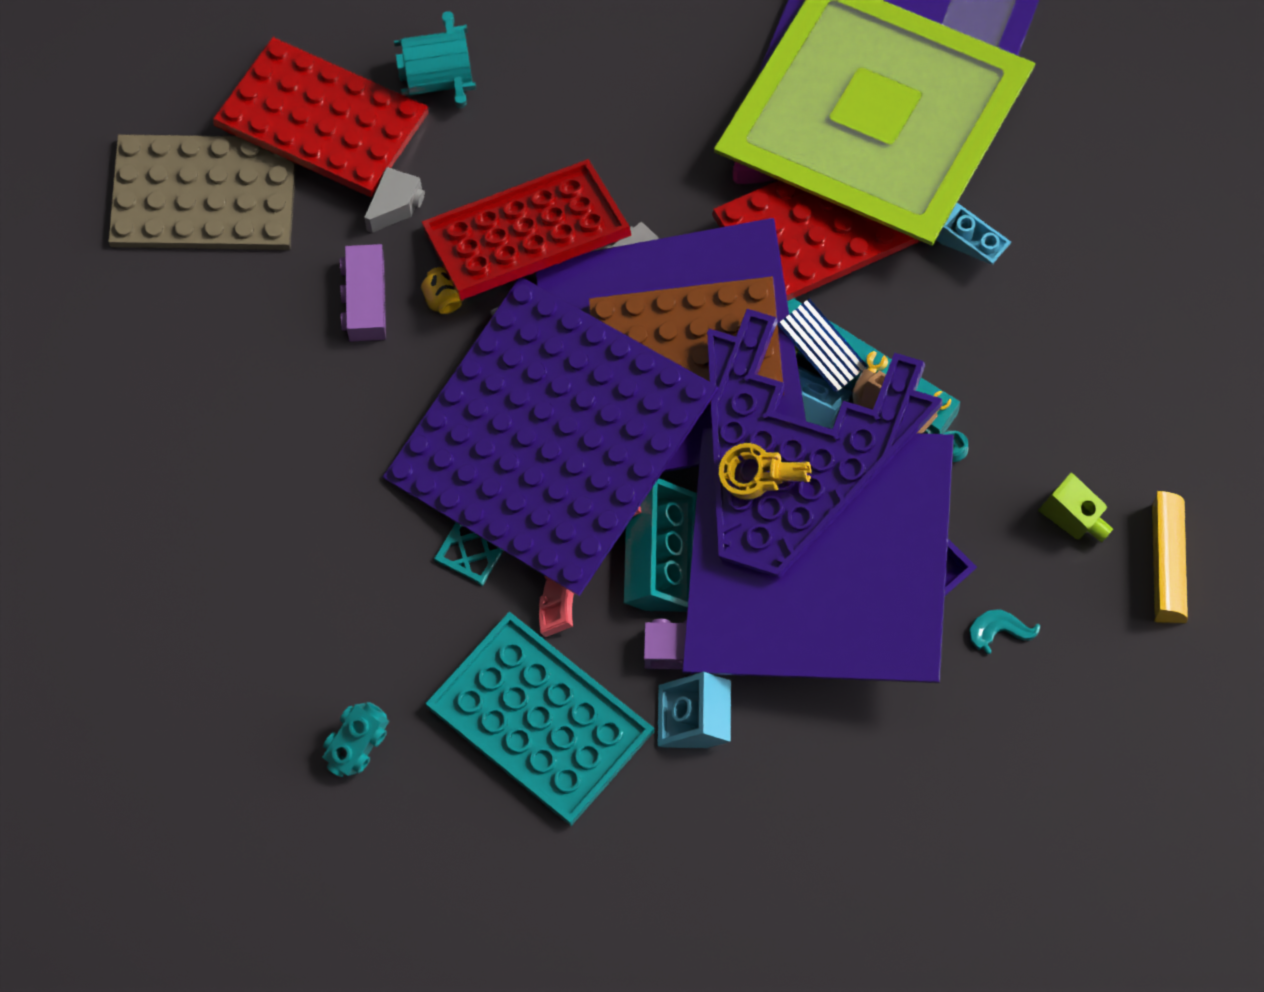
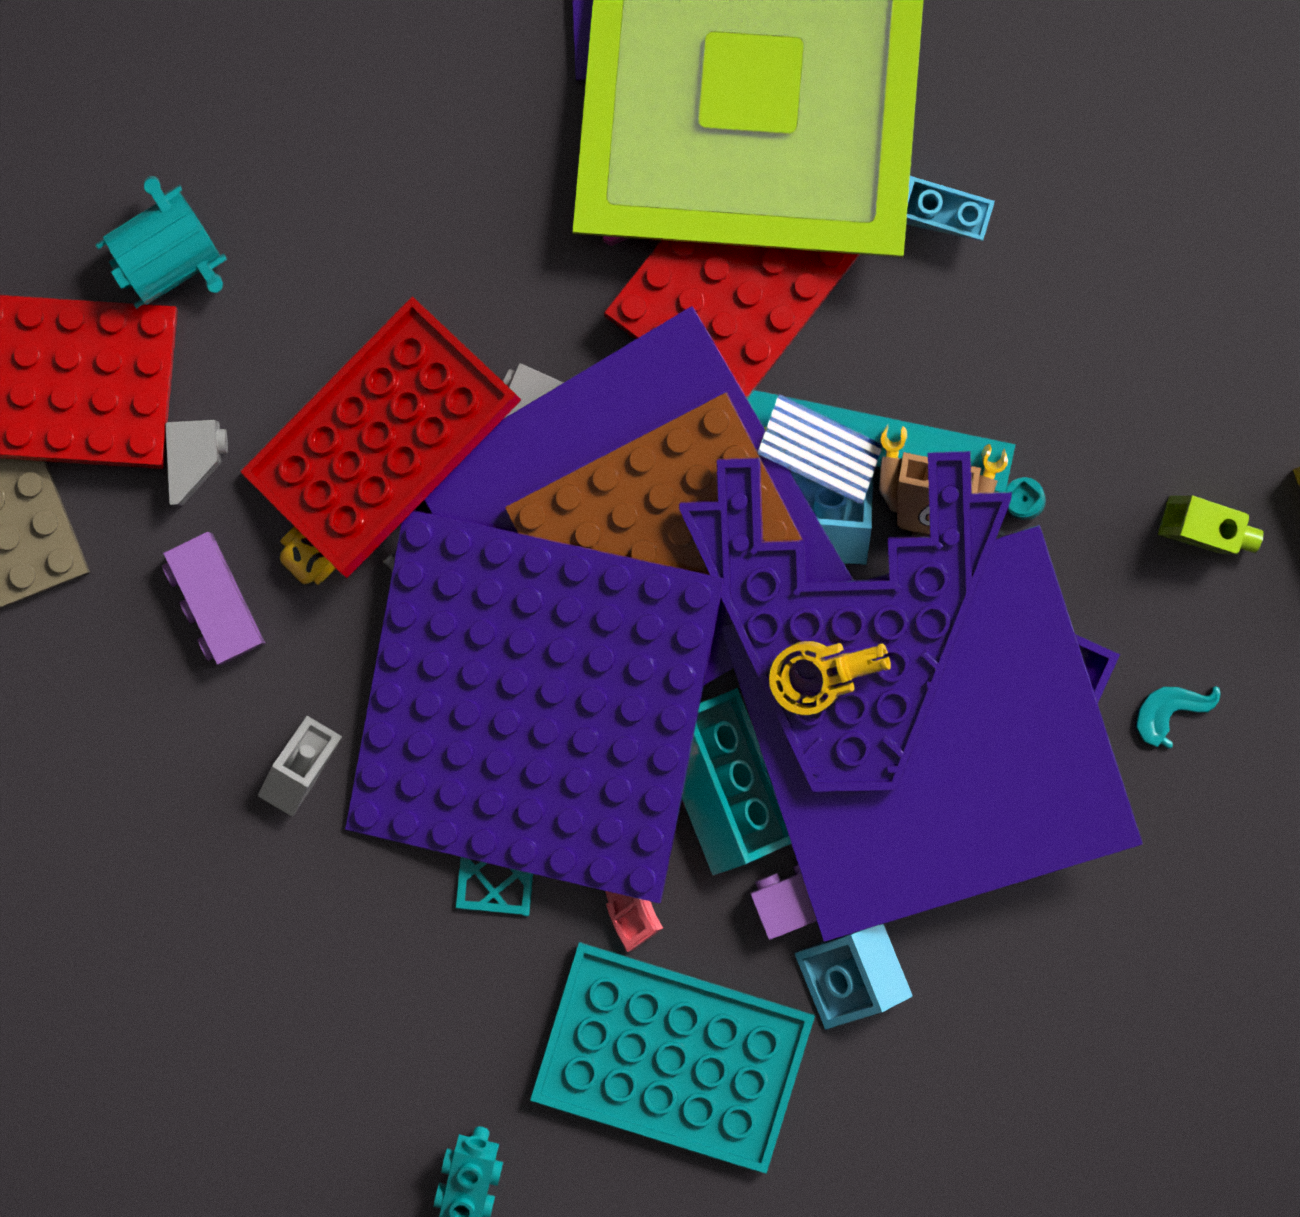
camera: 25 degrees left, 20 degrees up
none -> light grey slope [258,716,342,817]

